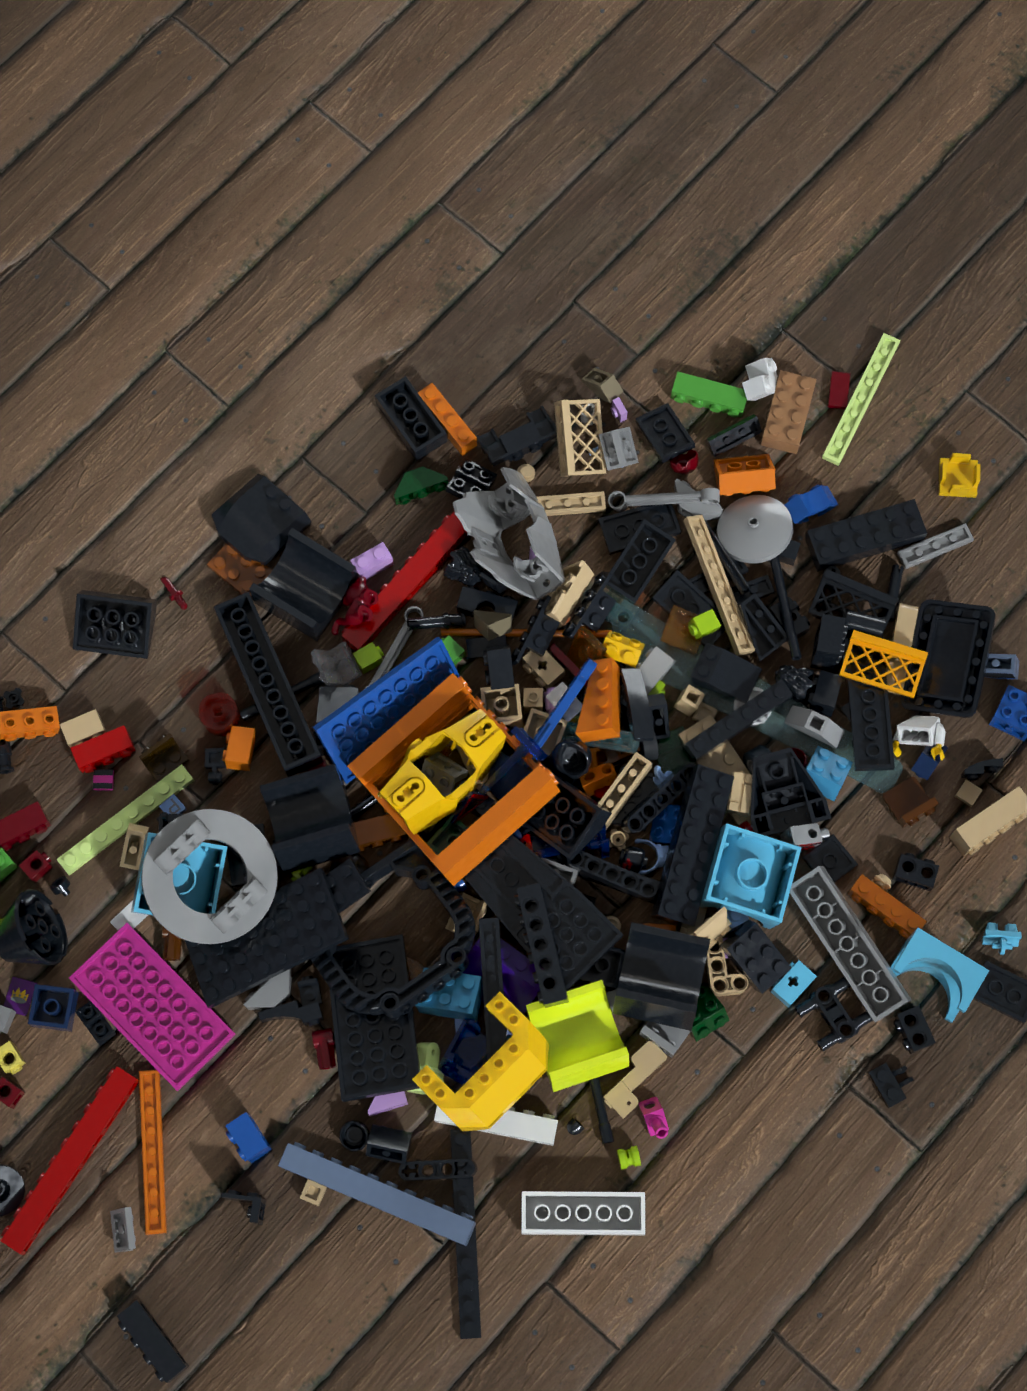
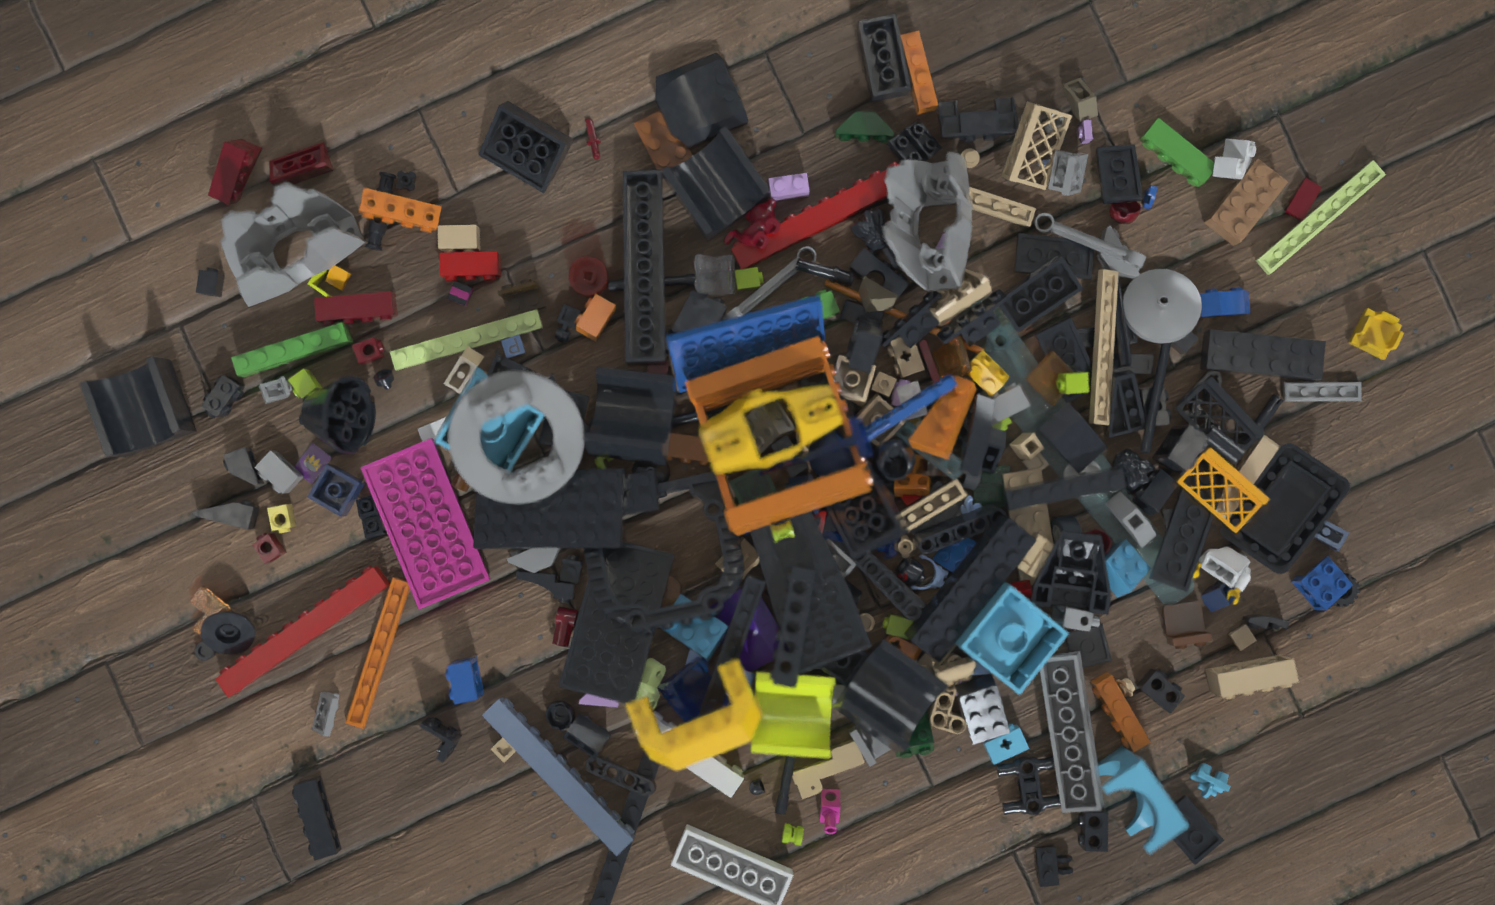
camera: 15 degrees right, 15 degrees up
black plate [706,414,762,457] -> none
orange slope [713,454,776,496] -> none
none -> lime bush [771,520,795,542]
none -> lime brick [882,613,913,639]
none -> blue tile [1142,186,1158,209]

